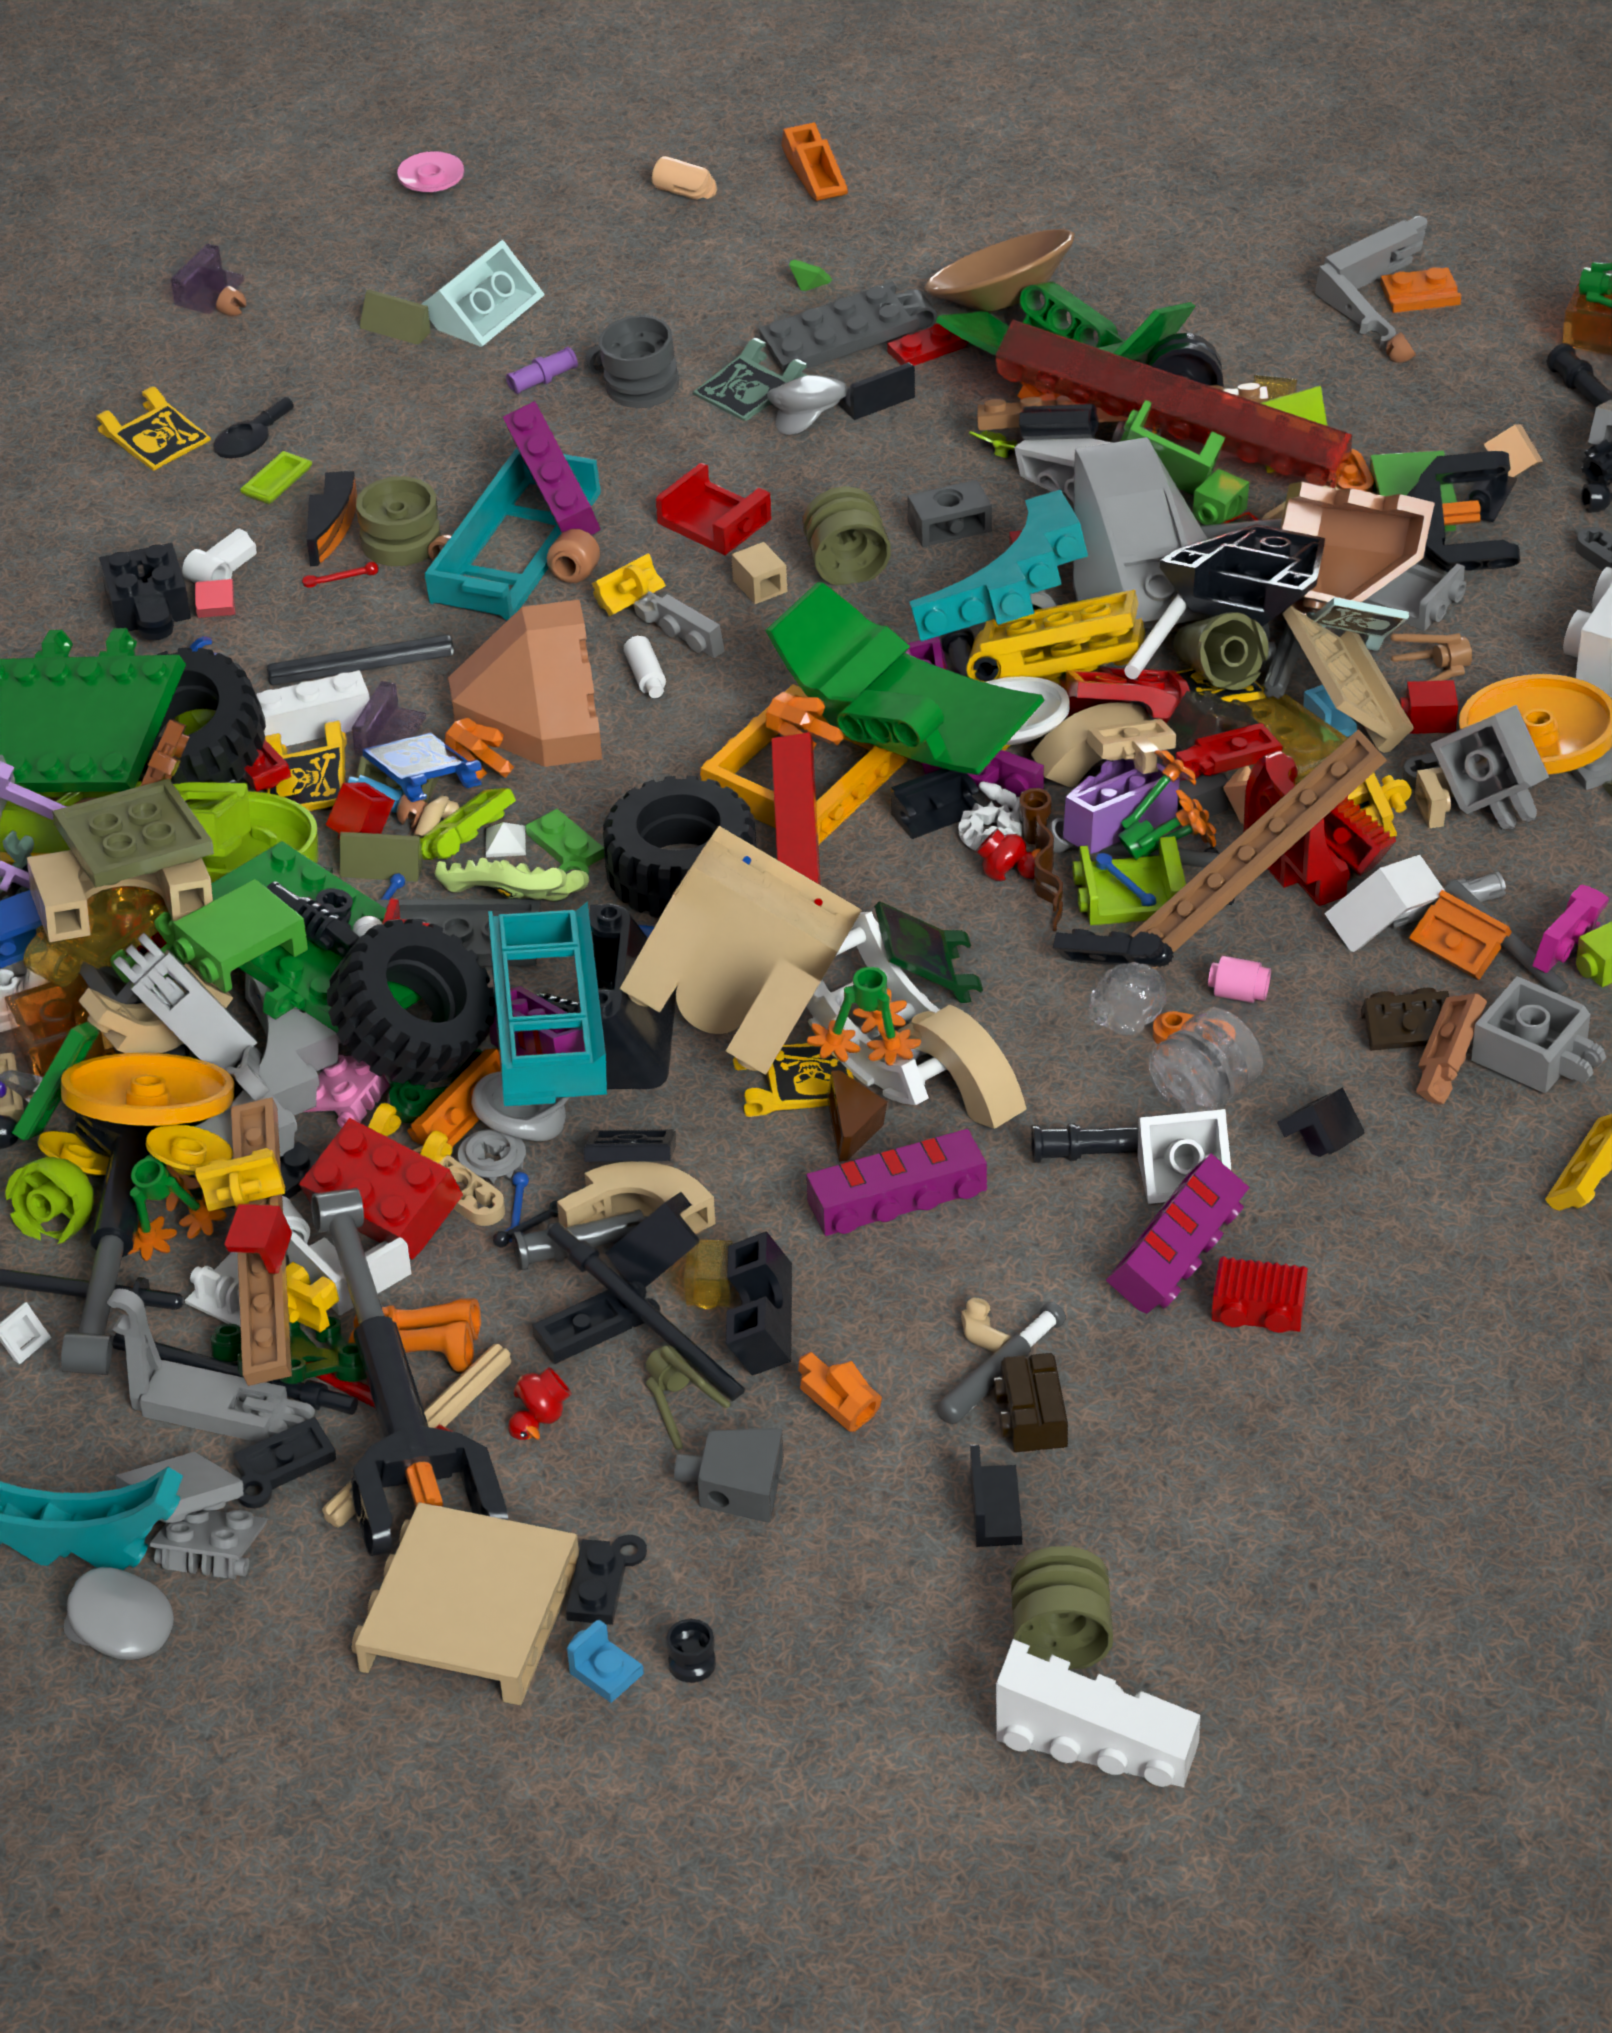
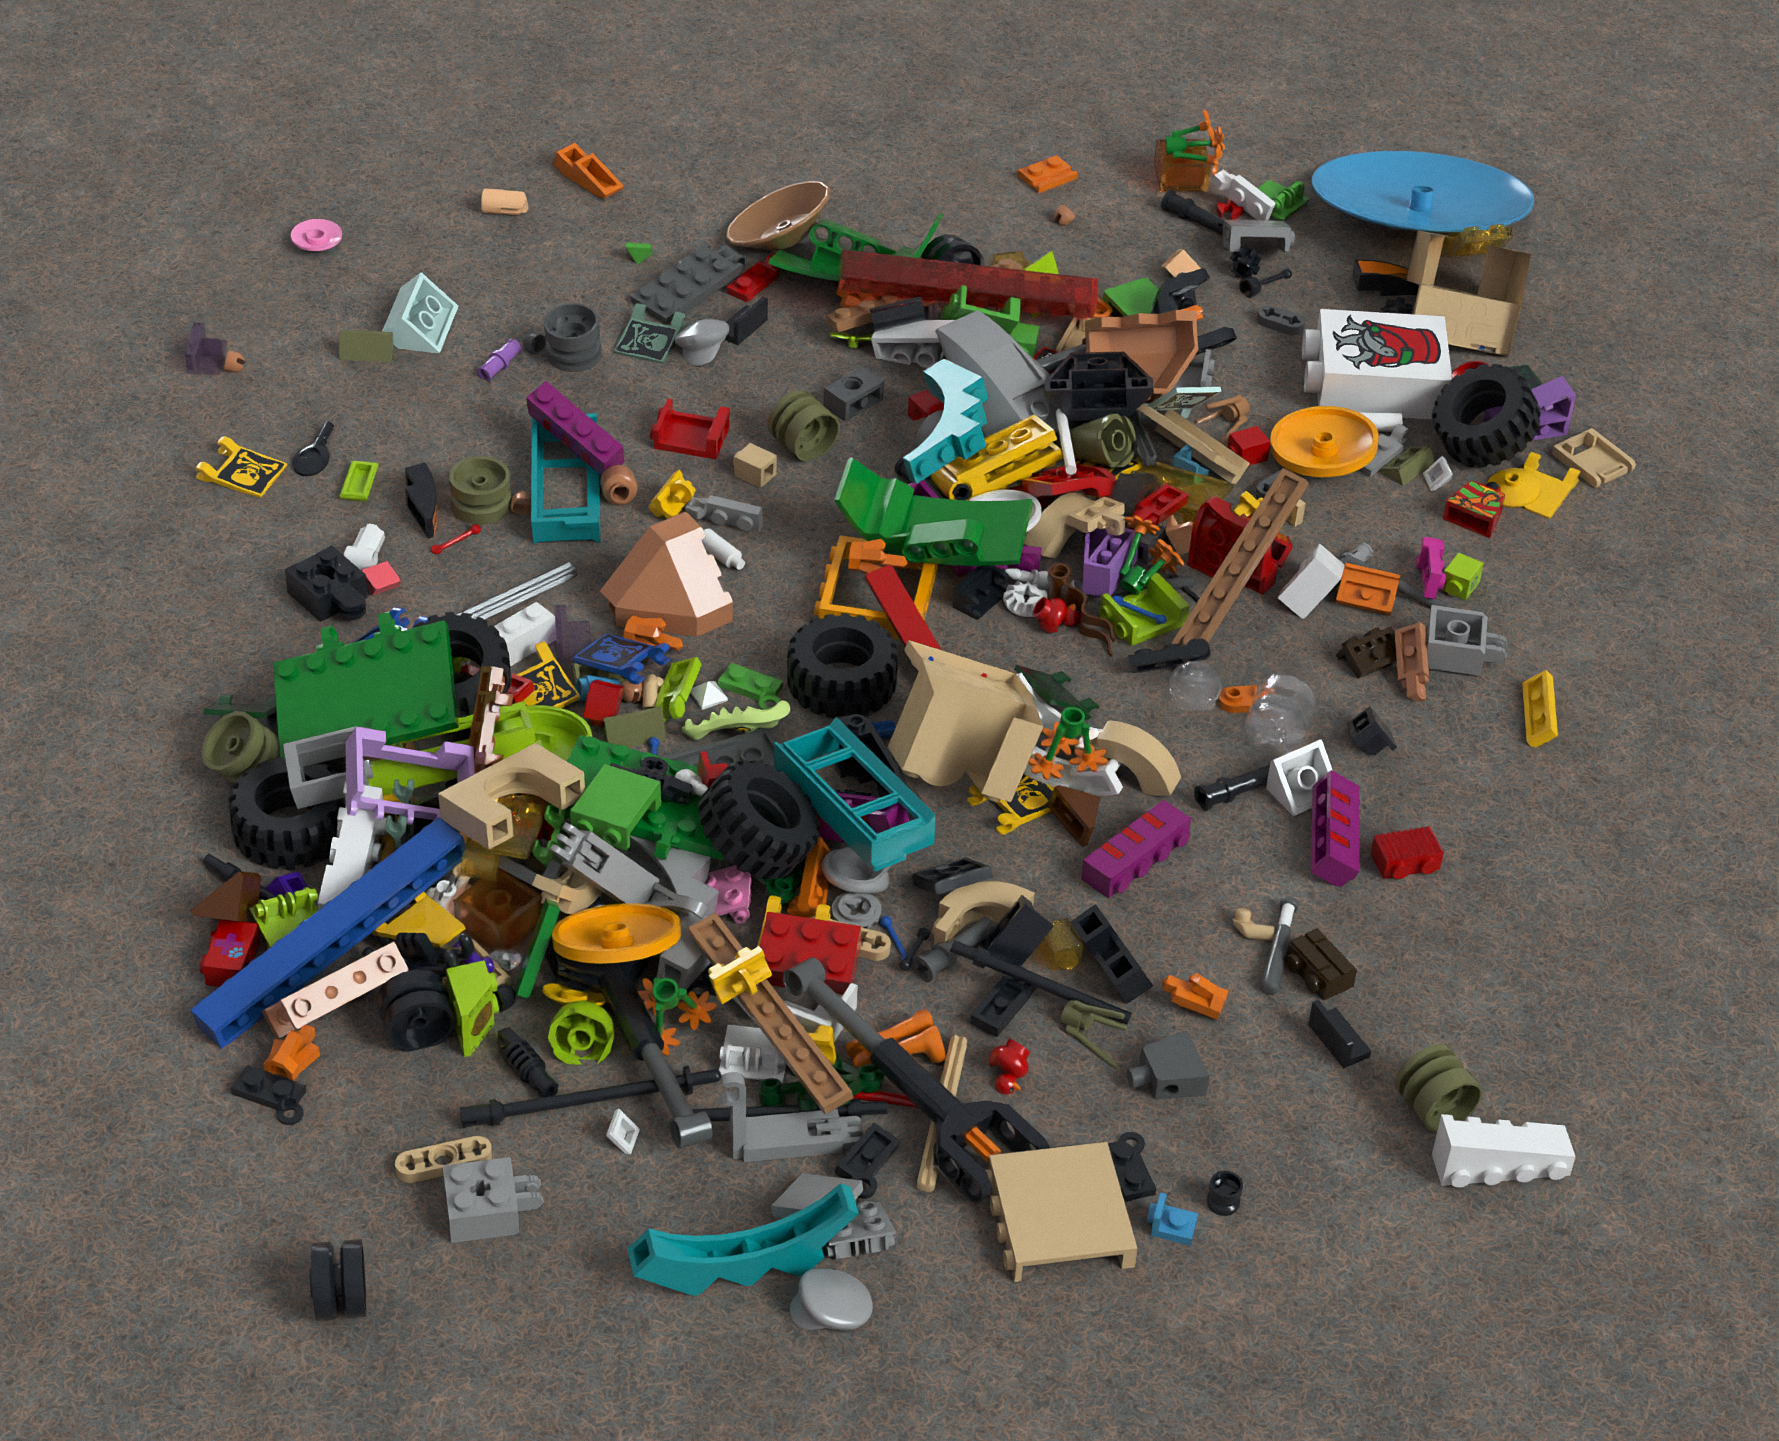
camera: 30 degrees left, 0 degrees up
olive plate [52,778,214,888] -> none
yellow dish [146,1125,233,1175] -> none
red panel [224,1204,292,1274] -> none
bright pink brick [1208,956,1271,1003] -> none
light grey hinge [1315,216,1428,349] -> none
light grey hinge [1431,705,1549,830] -> none

